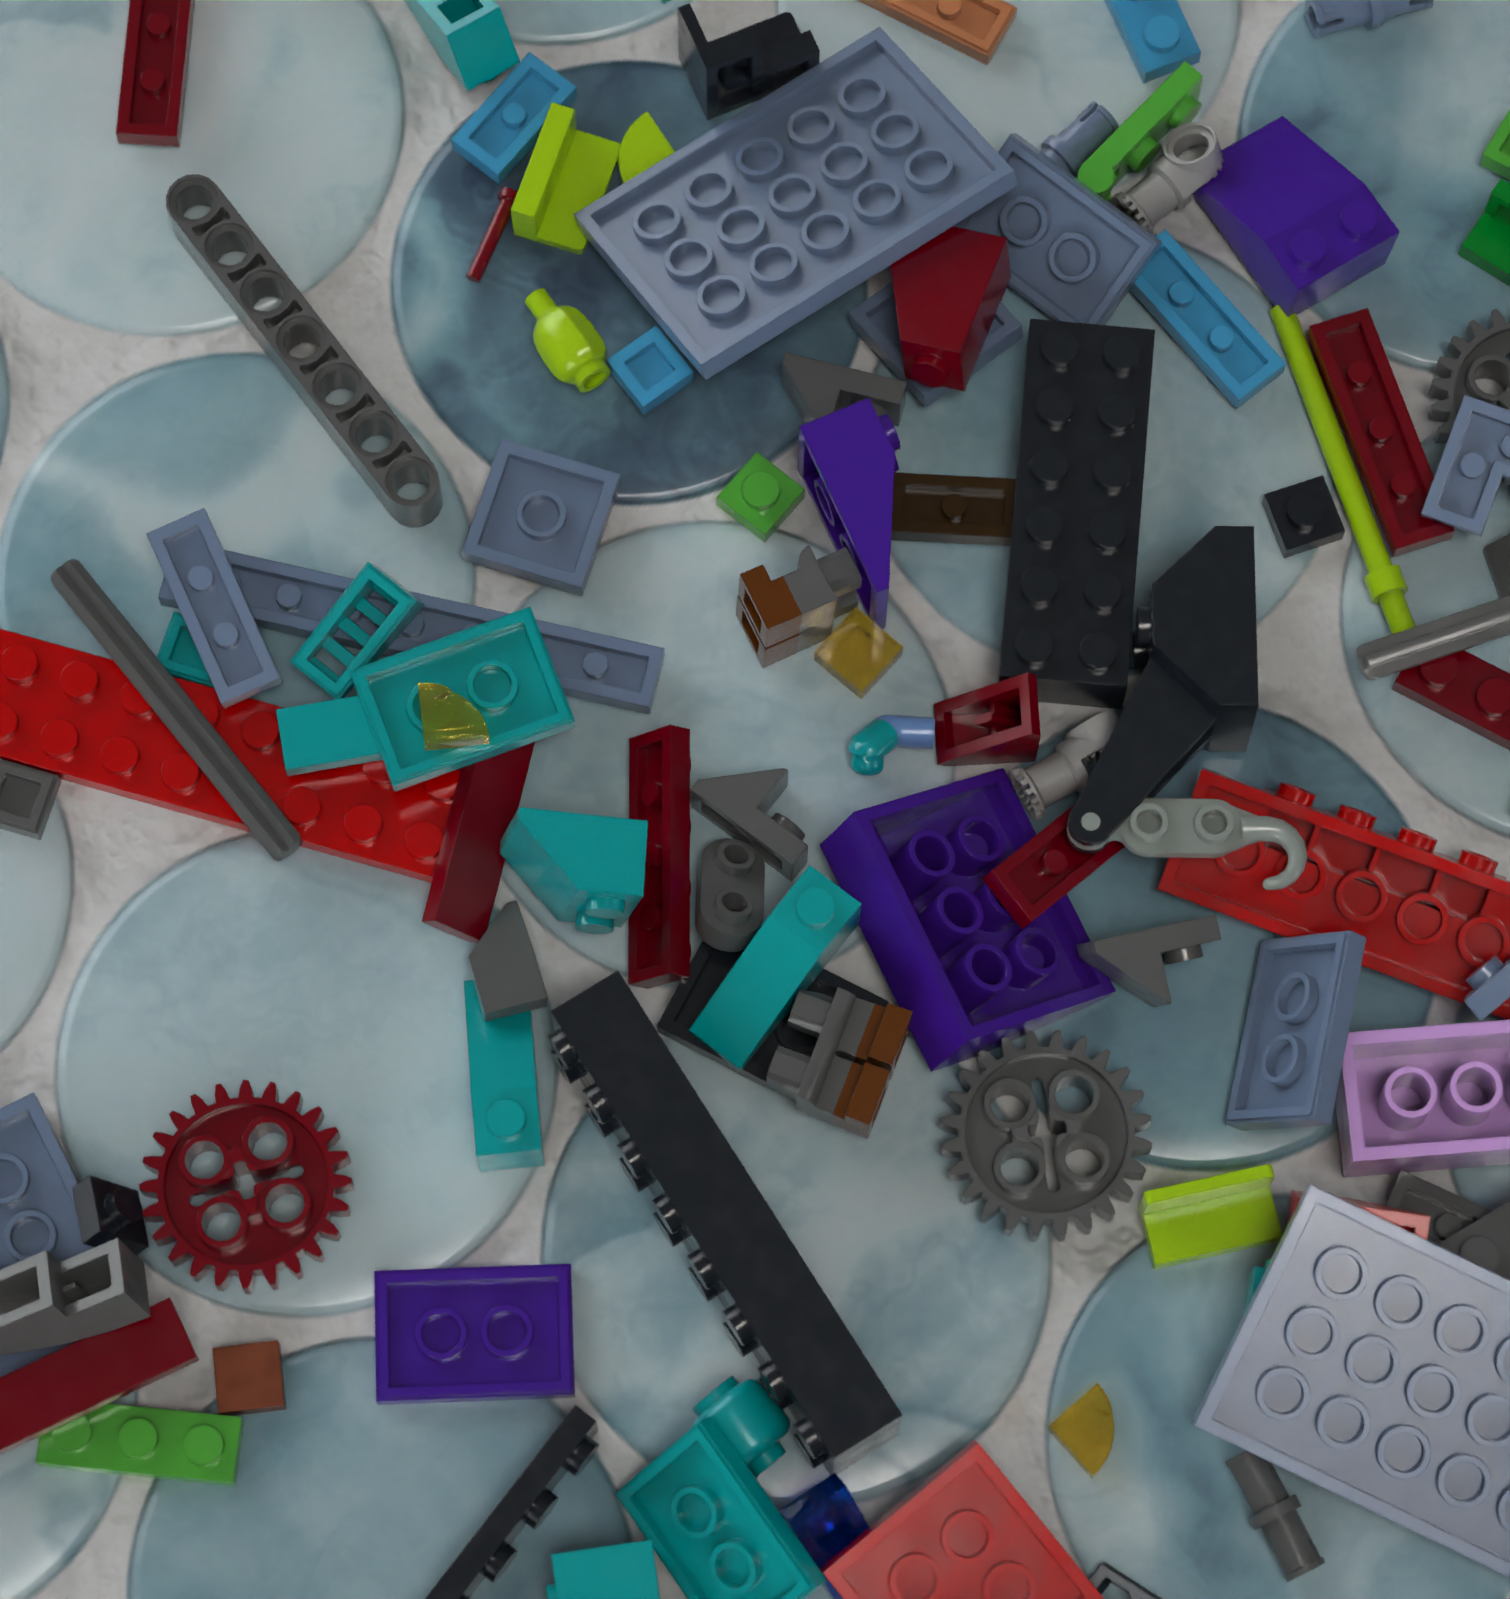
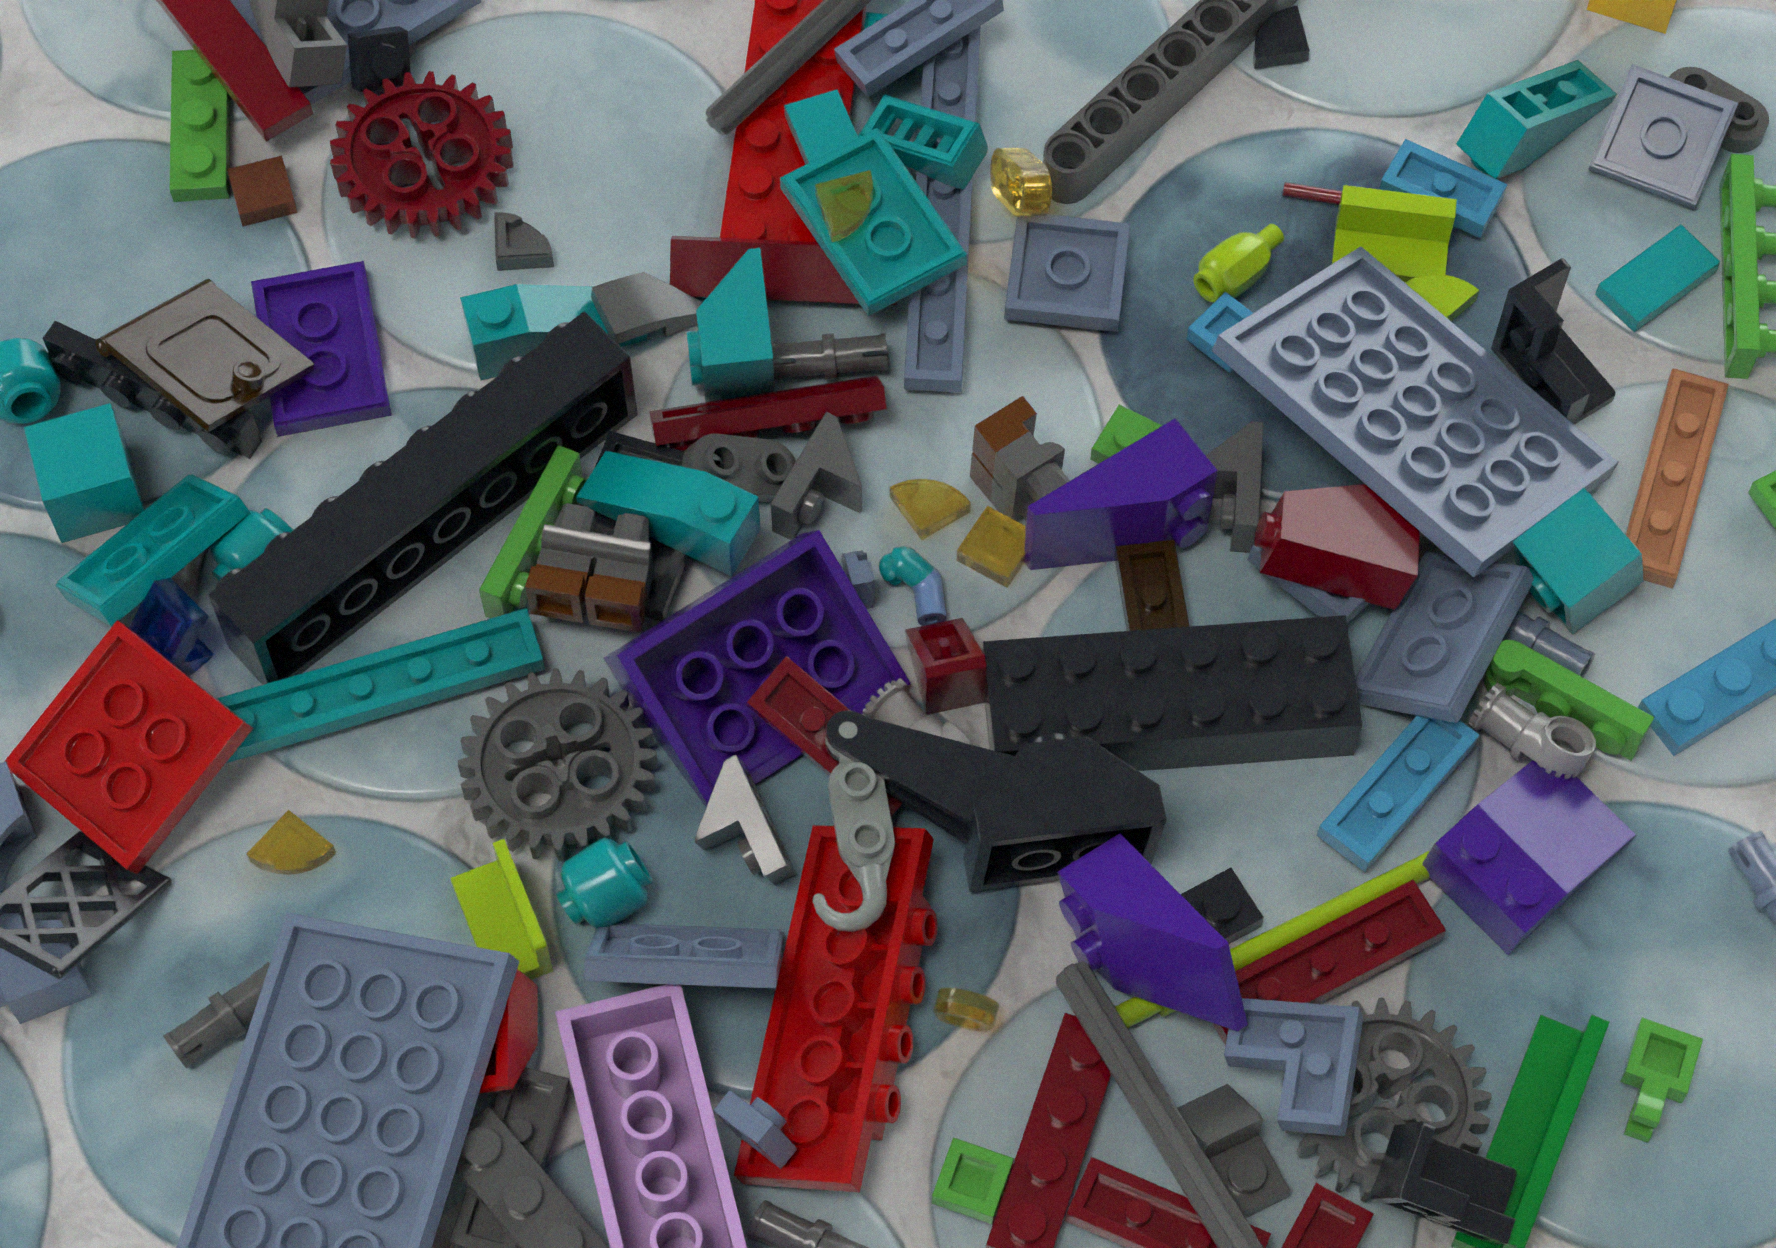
camera: 80 degrees right, 10 degrees down
none -> container [95,279,314,432]
none -> teal plate [217,608,545,764]
none -> bright green plate [479,445,587,618]
none -> dark grey tile [494,212,554,271]
none -> teal head [556,838,653,929]
none -> dark grey pin [772,333,889,380]
none -> sand blue tile [841,550,875,609]
none -> clear yellow tile [889,479,971,540]
none -> clear yellow tile [933,988,1000,1031]
none -> clear yellow beam [990,147,1052,217]
none -> dark purple slope [1057,834,1248,1031]
none -> black tile [1253,6,1310,69]
none -> teal head [1513,487,1644,635]

